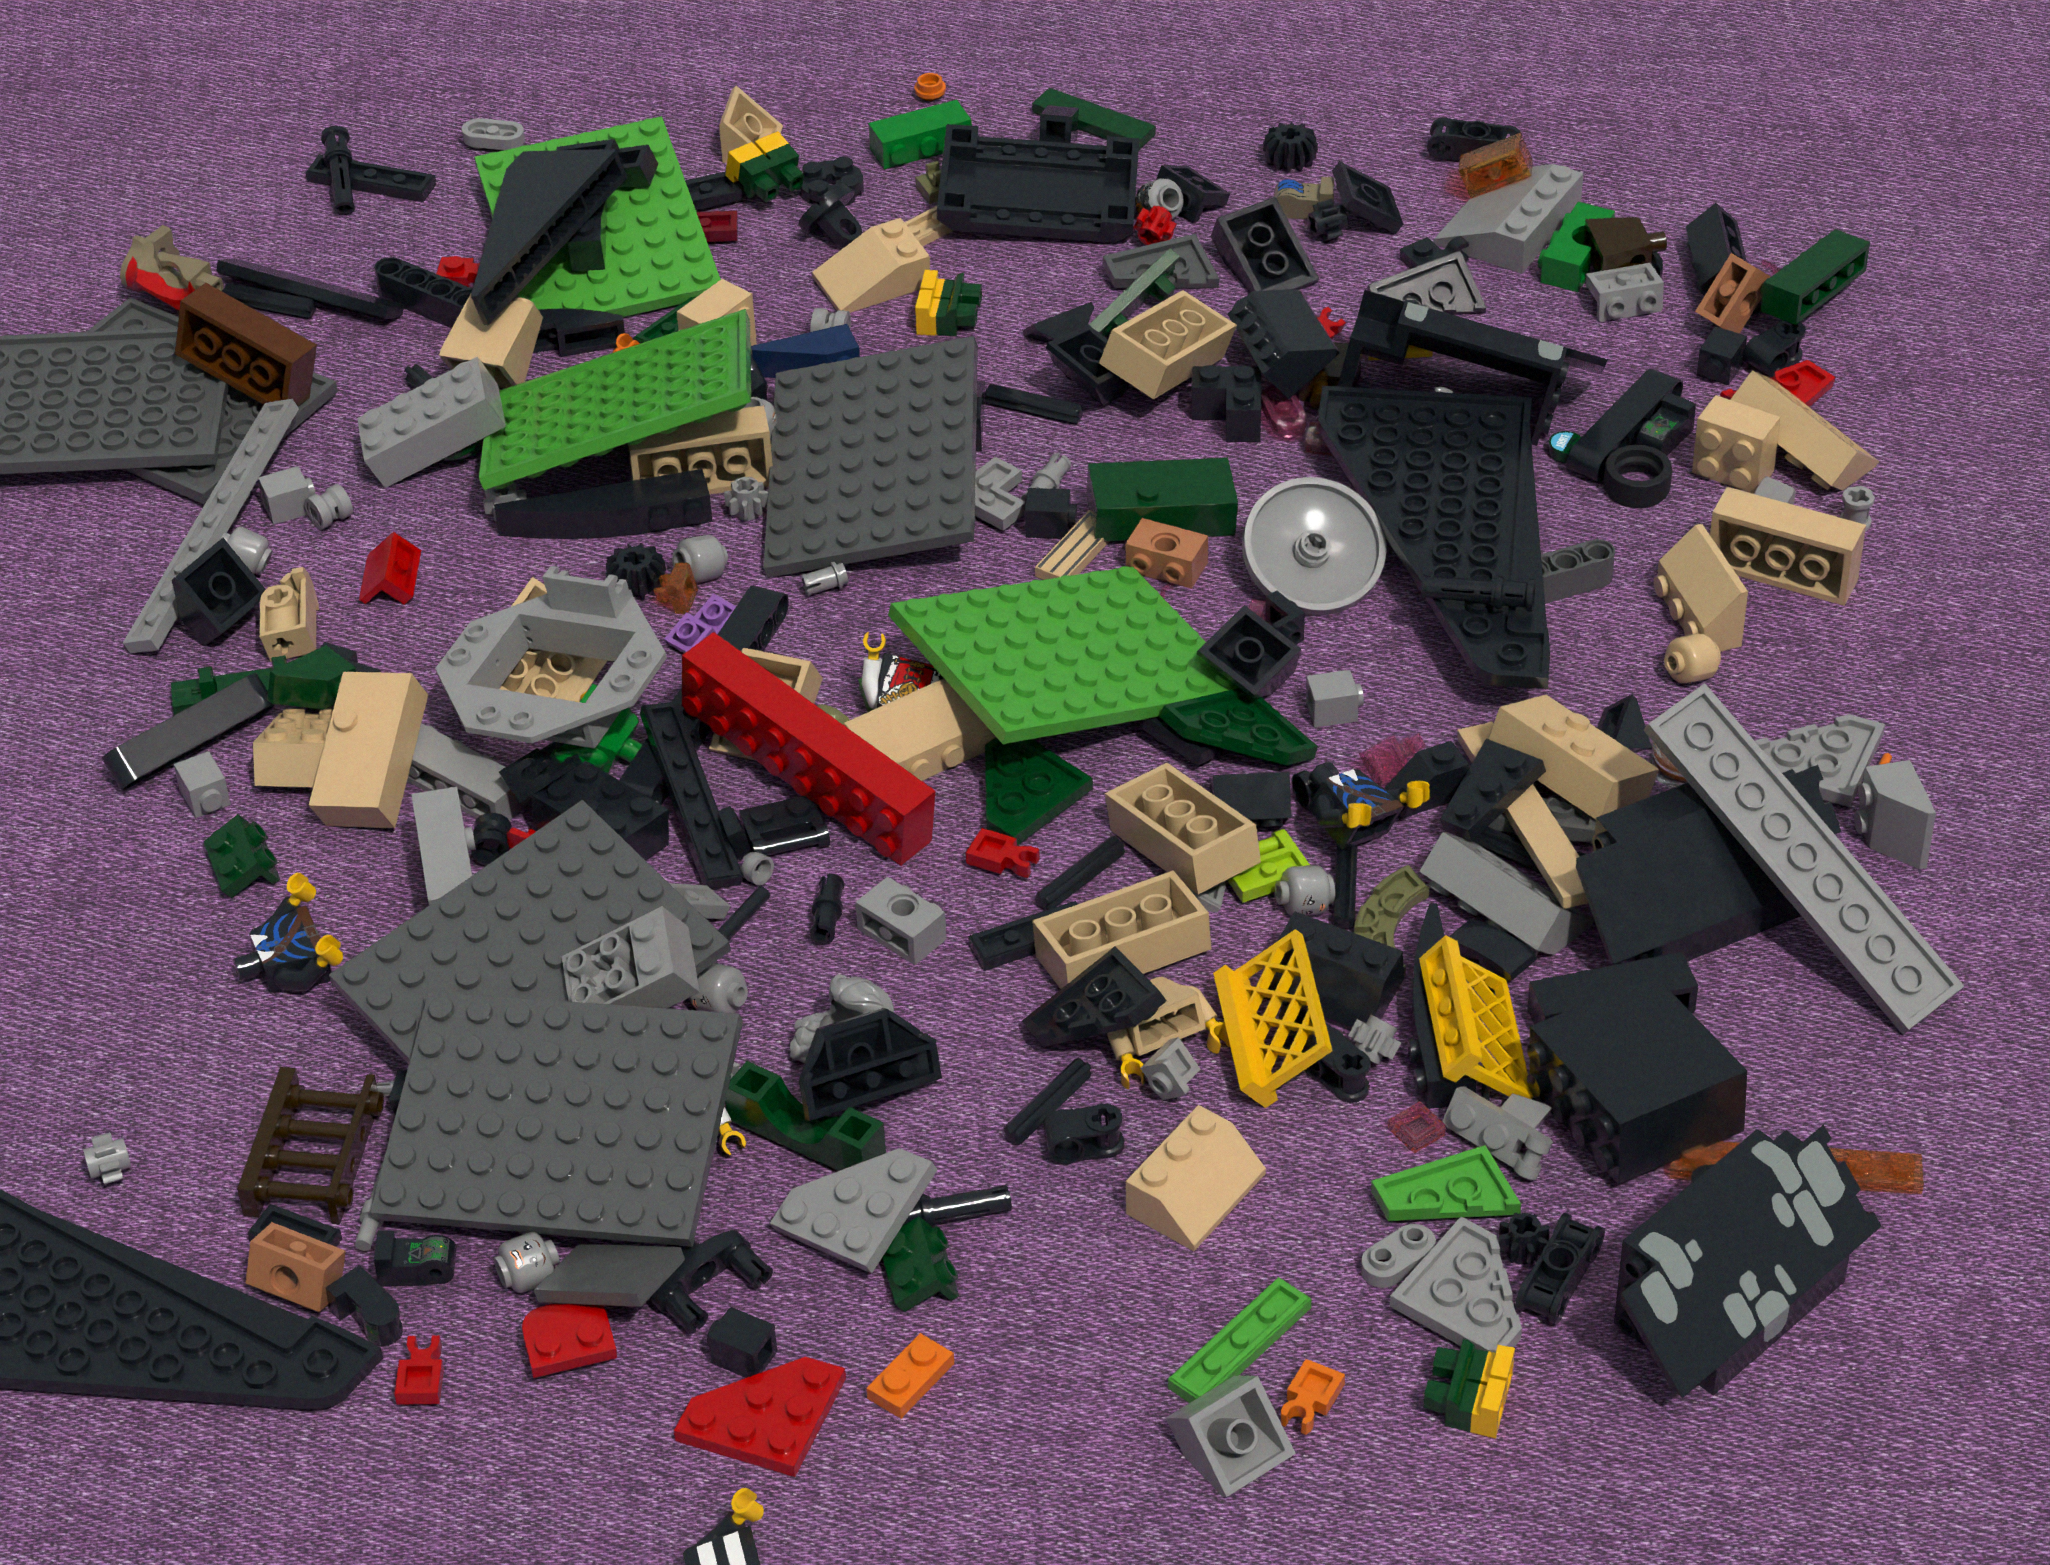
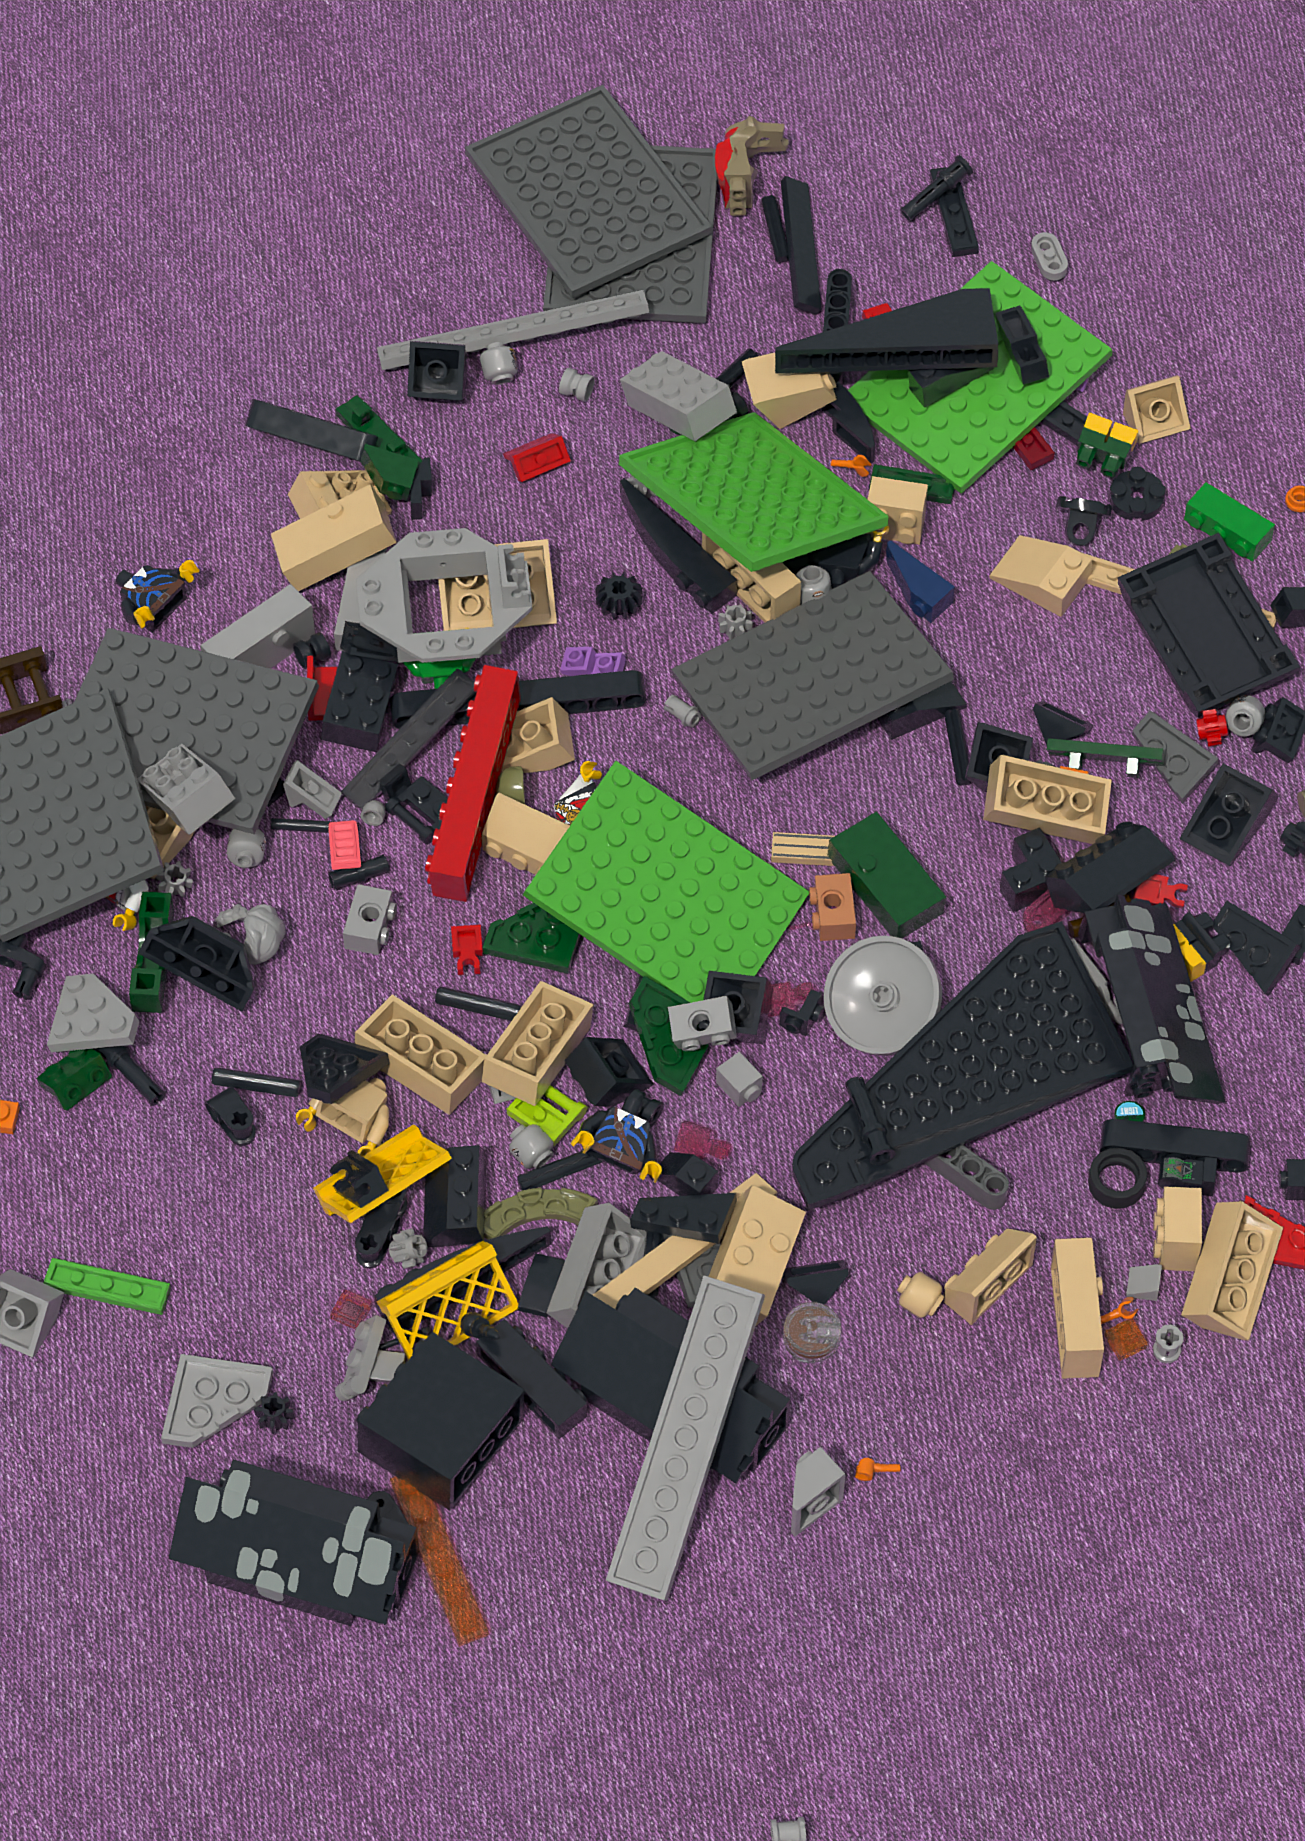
camera: 60 degrees right, 15 degrees up
light grey brick [174,751,231,818] -> none
reddish brown brick [175,283,317,406] -> none
dark green bracket [204,814,280,898] -> none
light grey brick [258,466,316,525] -> none
tan piece [260,567,319,662] -> none
clear orange tile [654,563,698,614] -> none
light grey head [672,535,728,583] -> none
light grey wheel [810,308,851,332] -> none
dark green hips [915,269,982,336] -> none
black tile [968,901,1077,971] -> none
light grey plate [975,457,1026,531] -> none
light grey pin [1021,453,1071,502] -> none
black brick [1025,488,1077,539] -> none
tan slope [1126,1105,1266,1251] -> none
light grey bracket [1140,1037,1201,1100] -> none
orange plate [1281,1359,1345,1435] -> none
light grey plate [1361,1224,1436,1288] -> none
bright green wing [1371,1145,1521,1221] -> none
hips [1423,1339,1515,1439] -> none
black piece [1515,1213,1605,1325] -> none
light grey plate [1755,714,1885,807] -> none
none -> coral slope [328,820,361,870]
none -> black hinge [329,1150,389,1208]
none -> black bar [460,1312,500,1340]
none -> light grey brick [668,996,737,1051]

